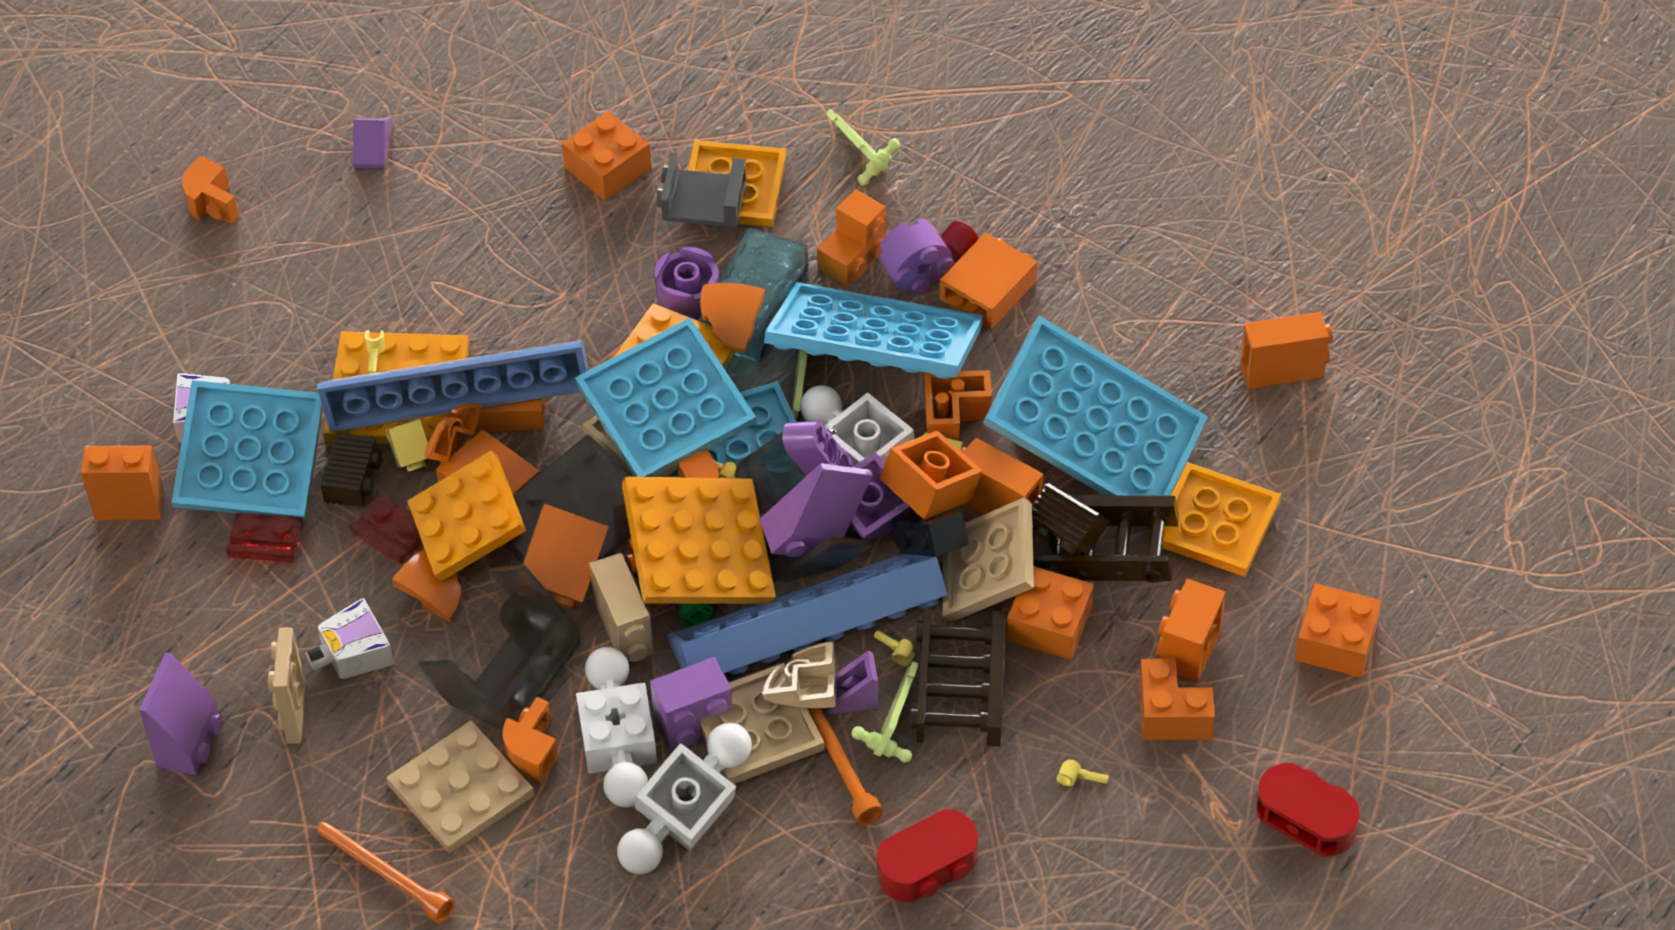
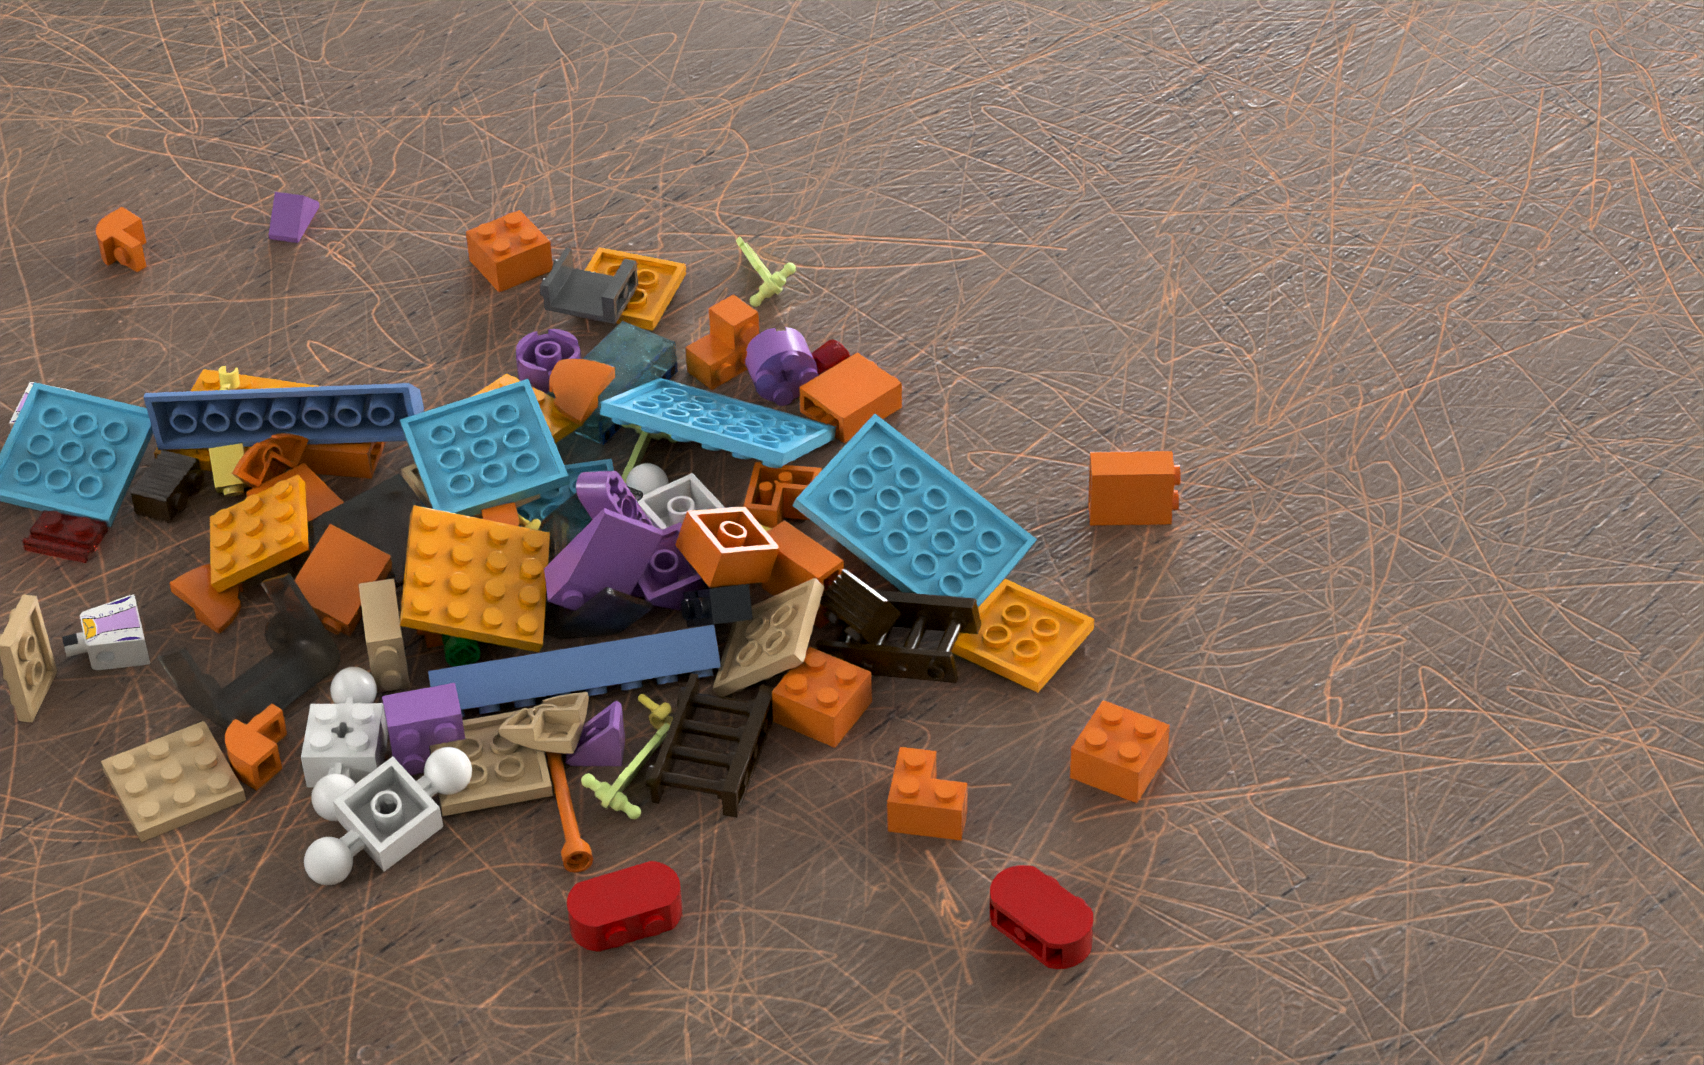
camera: 10 degrees right, 10 degrees down
orange piece [317,822,455,924] -> none
clear red plate [349,493,422,565] -> none
light yellow hand [1057,759,1109,787] -> none
orange brick [1156,579,1226,683] -> none

